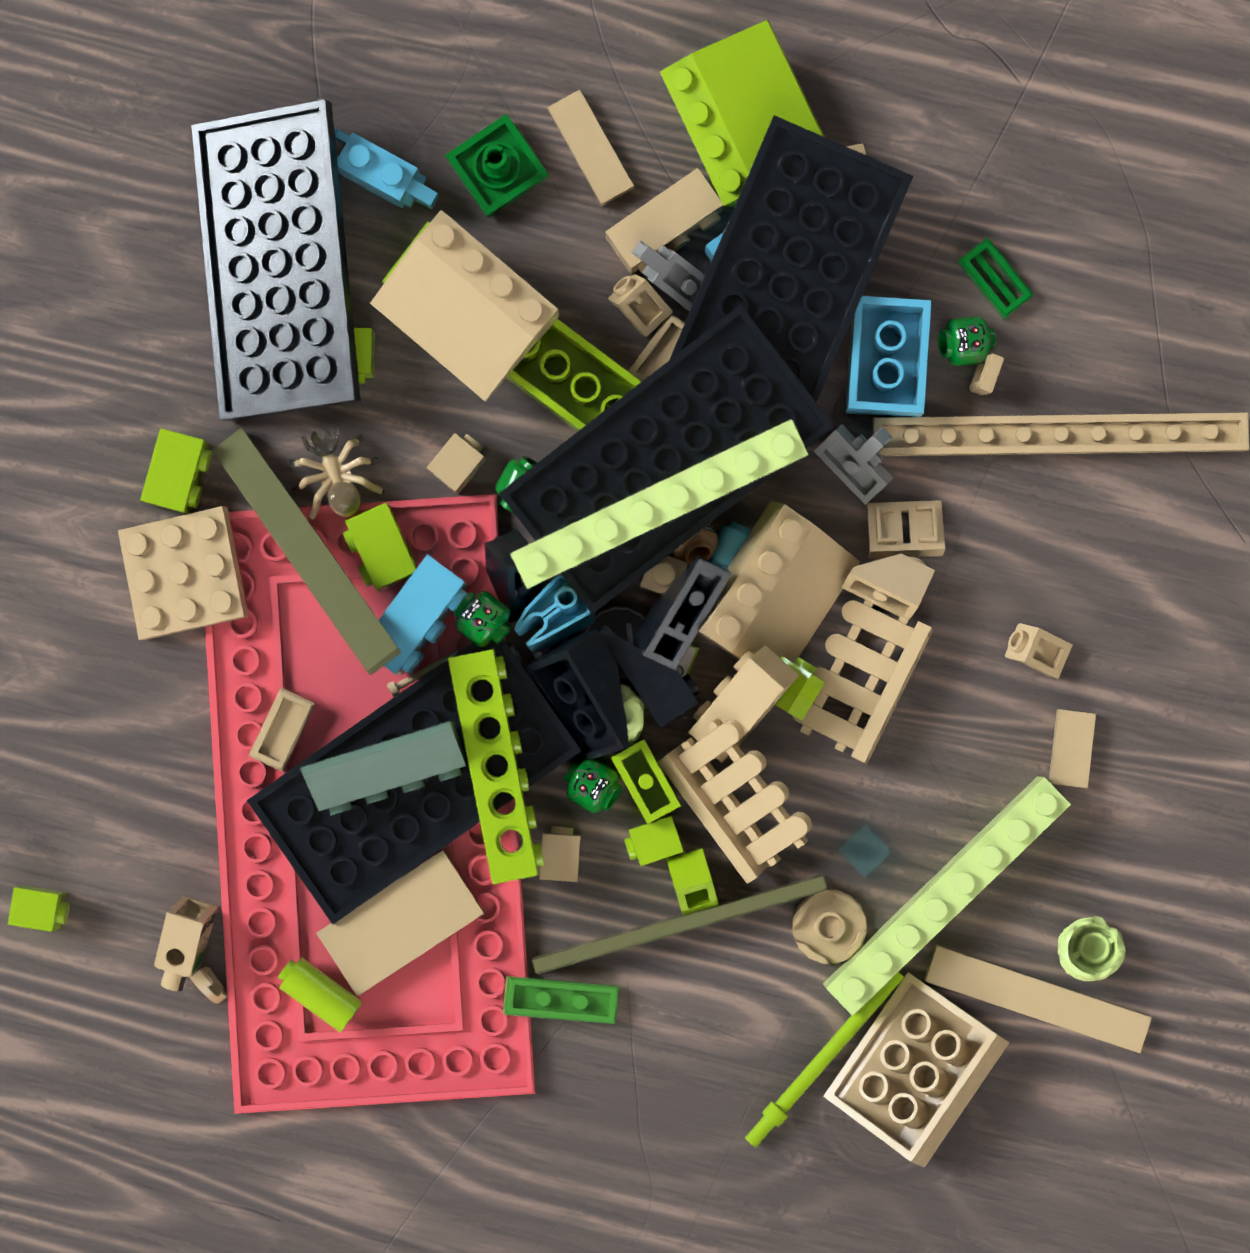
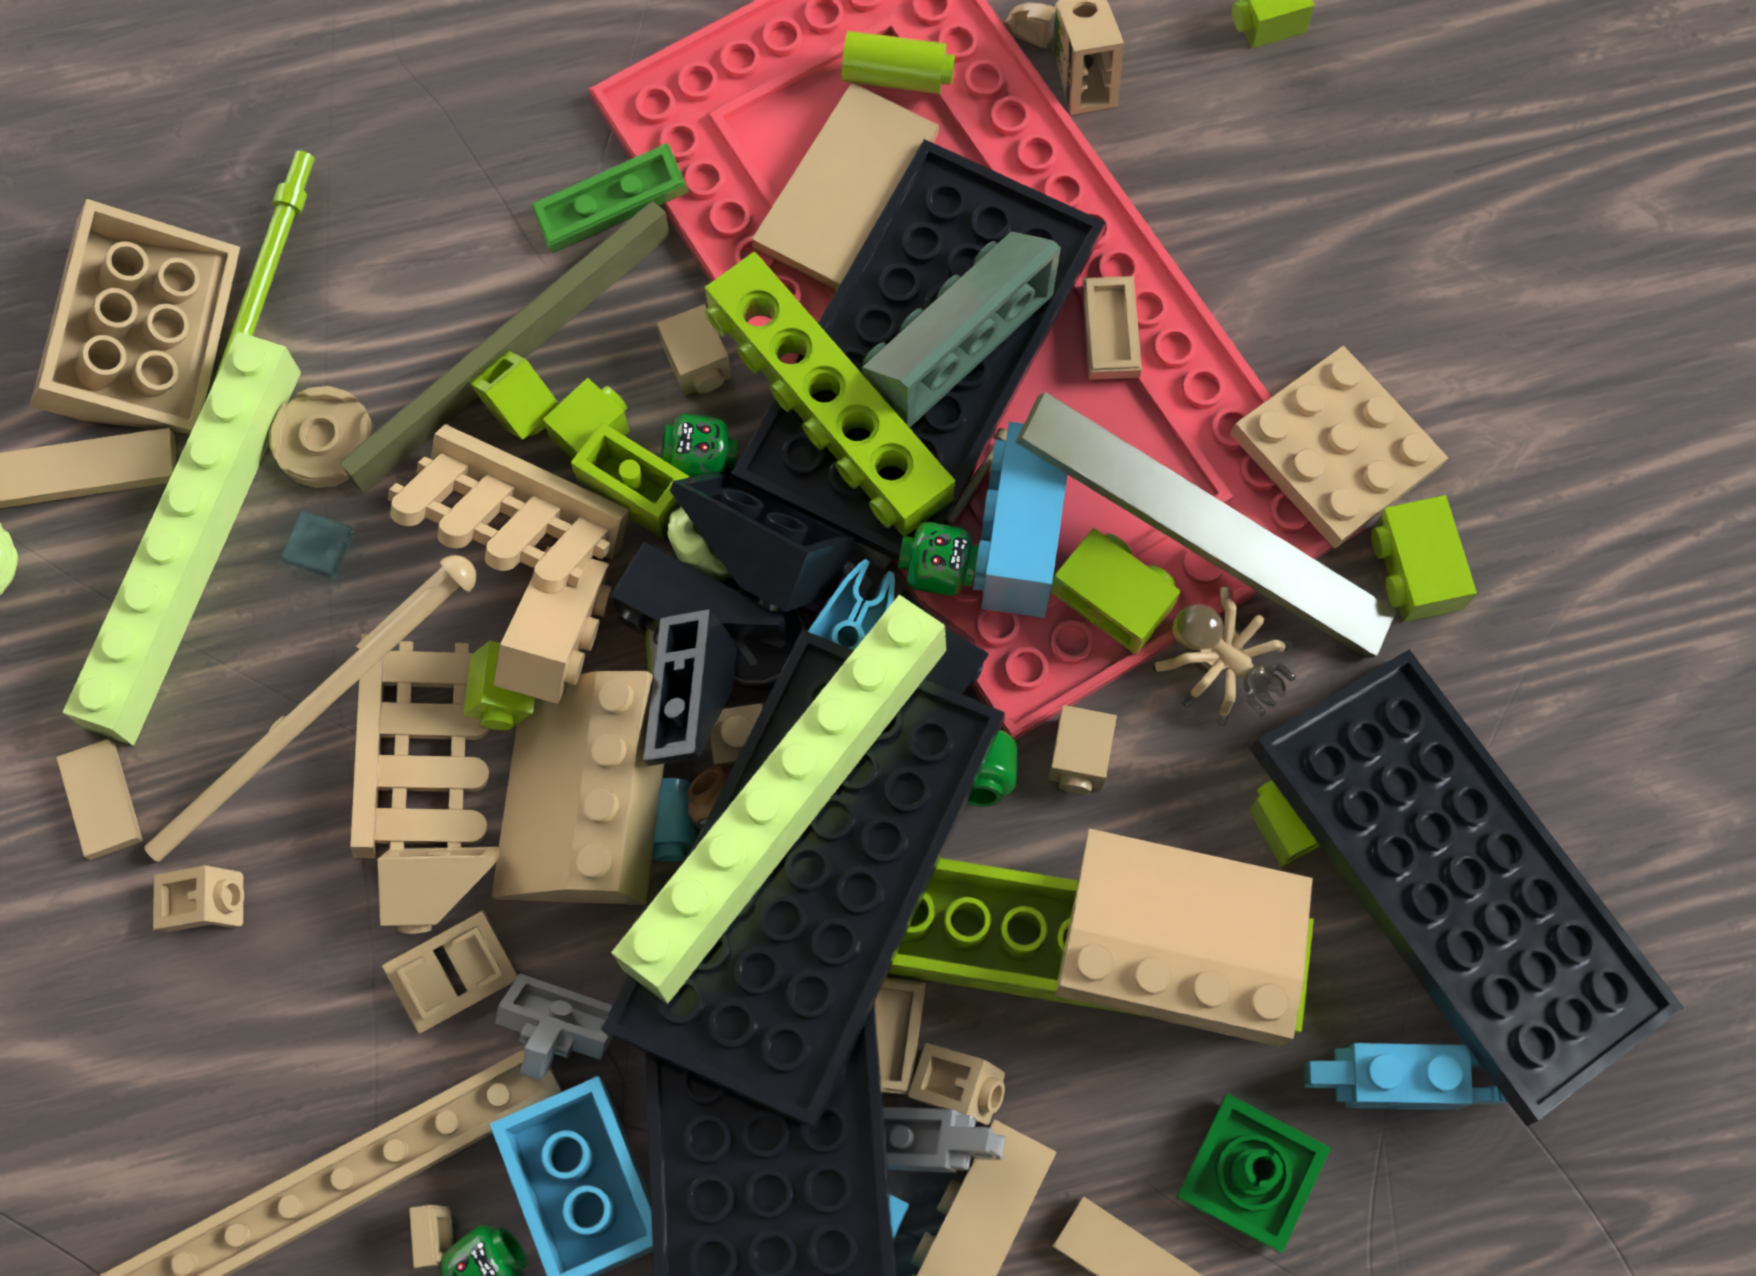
camera: 150 degrees right, 15 degrees down
none -> tan bar [144,555,476,862]

